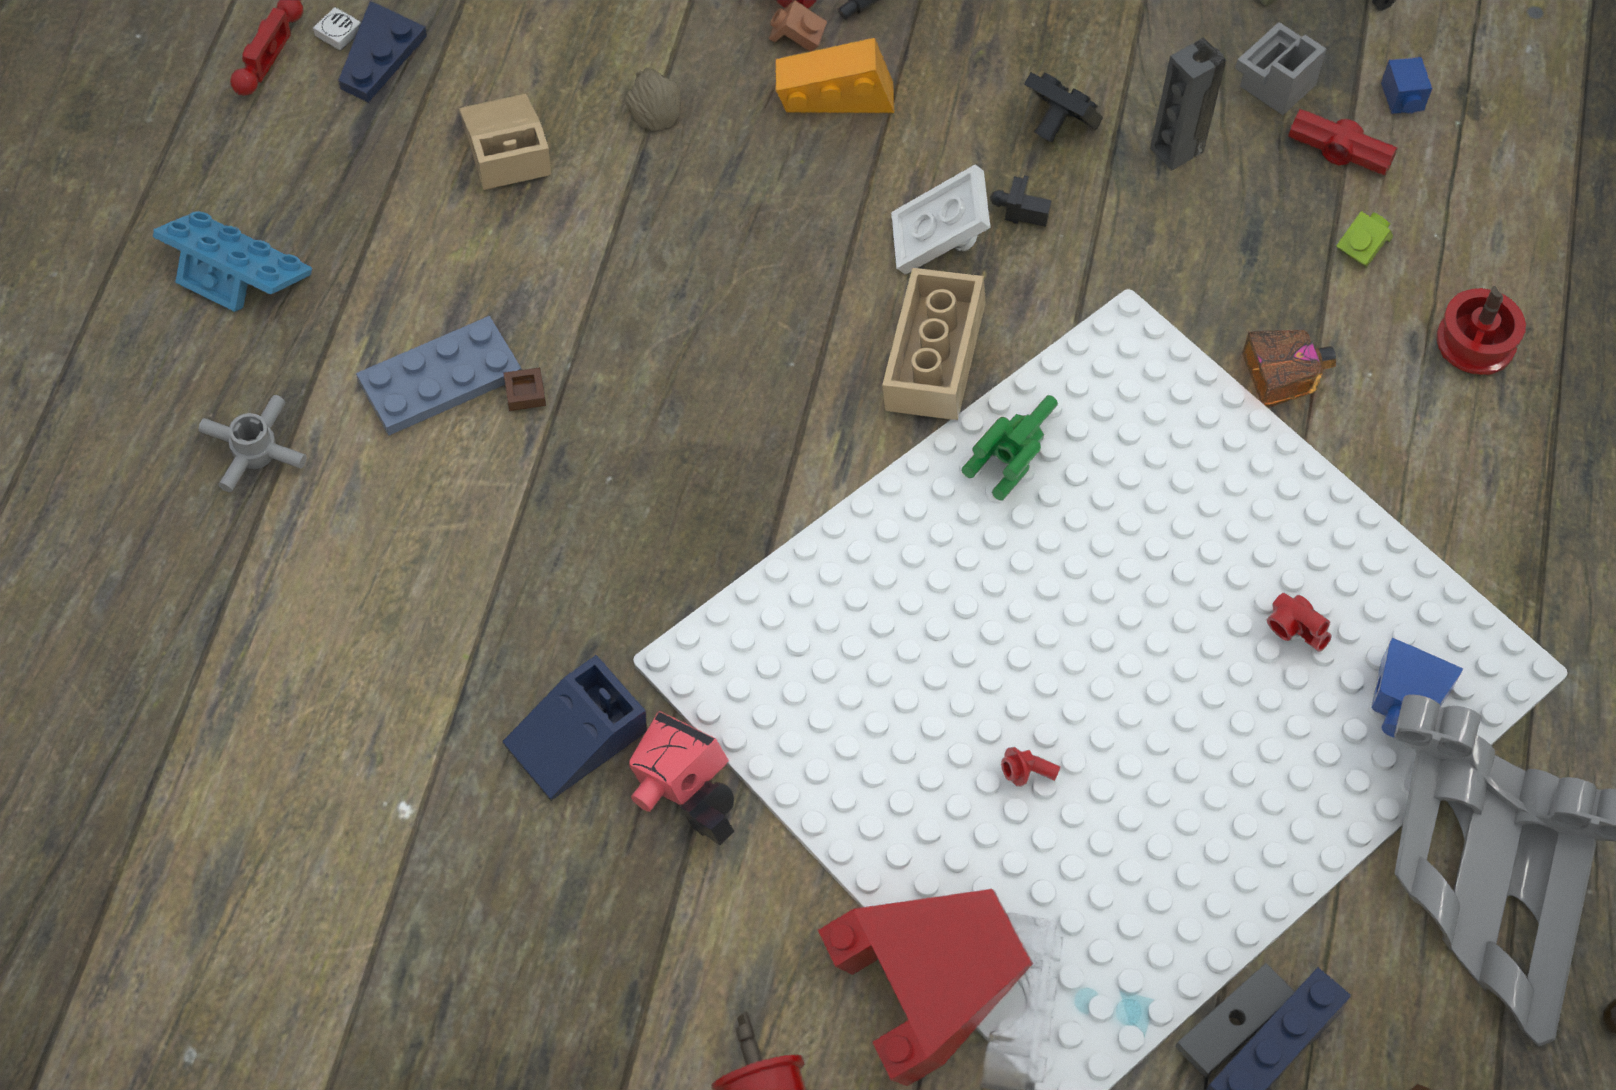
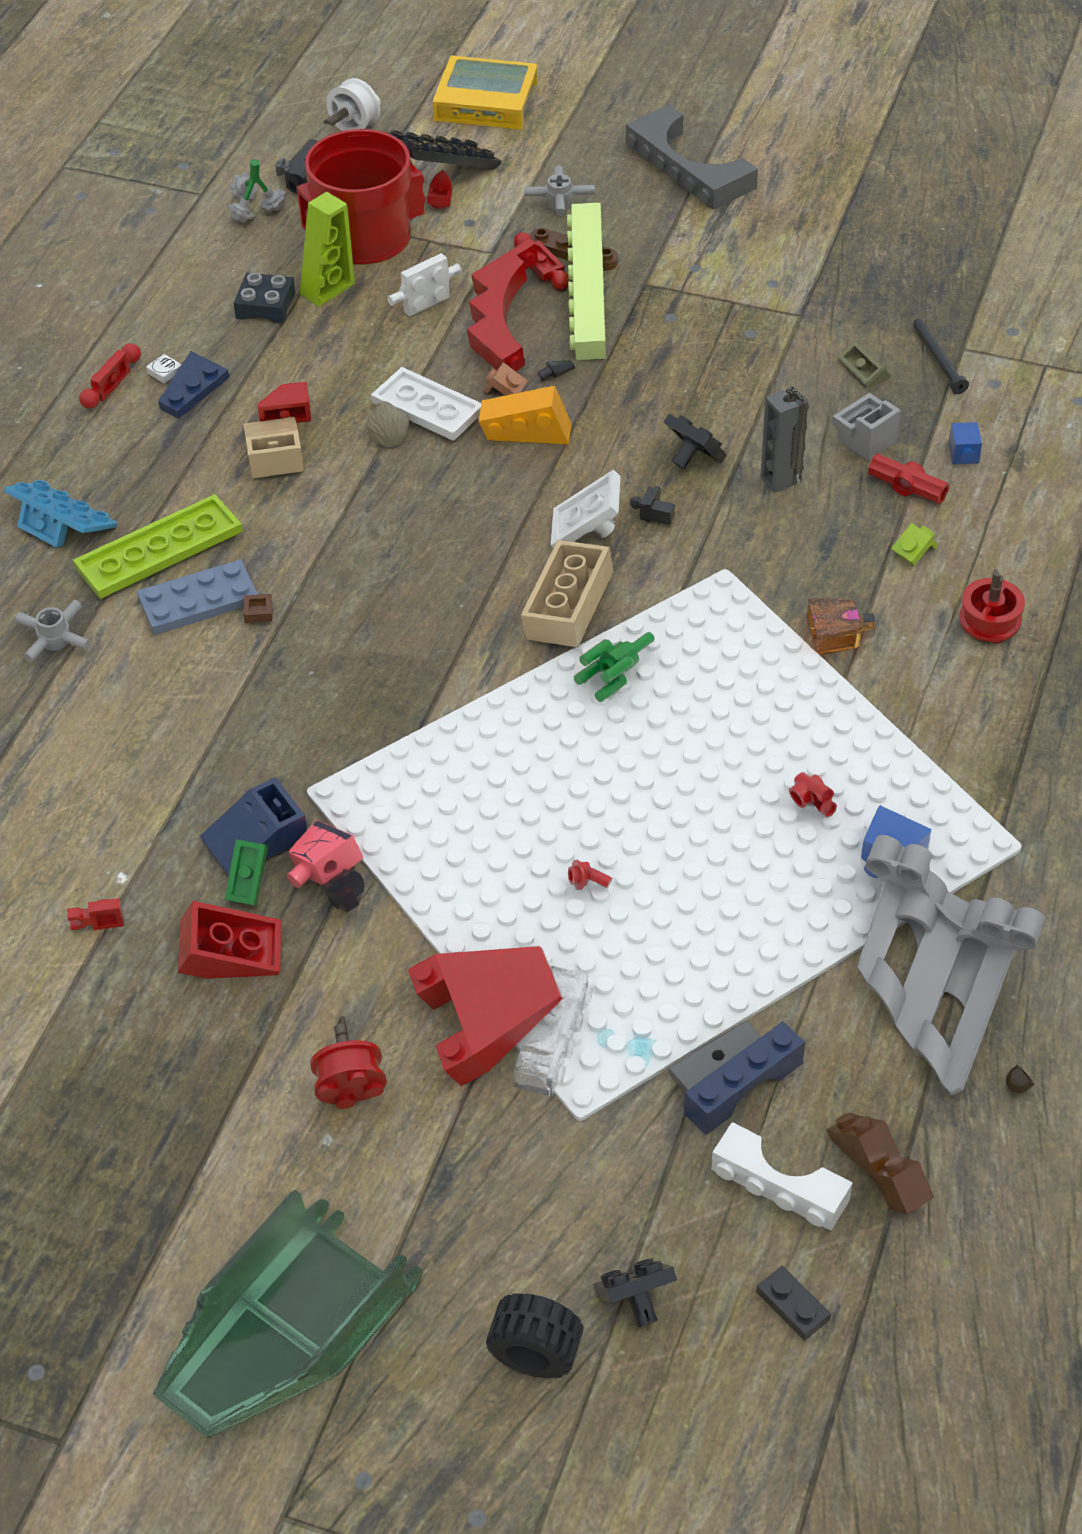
camera: 10 degrees right, 10 degrees down
none -> red plate [67,898,124,931]
none -> lime plate [73,494,243,599]
none -> red slope [178,901,281,979]
none -> green plate [224,839,268,906]
none -> red slope [257,382,312,423]
none -> white plate [371,367,481,441]

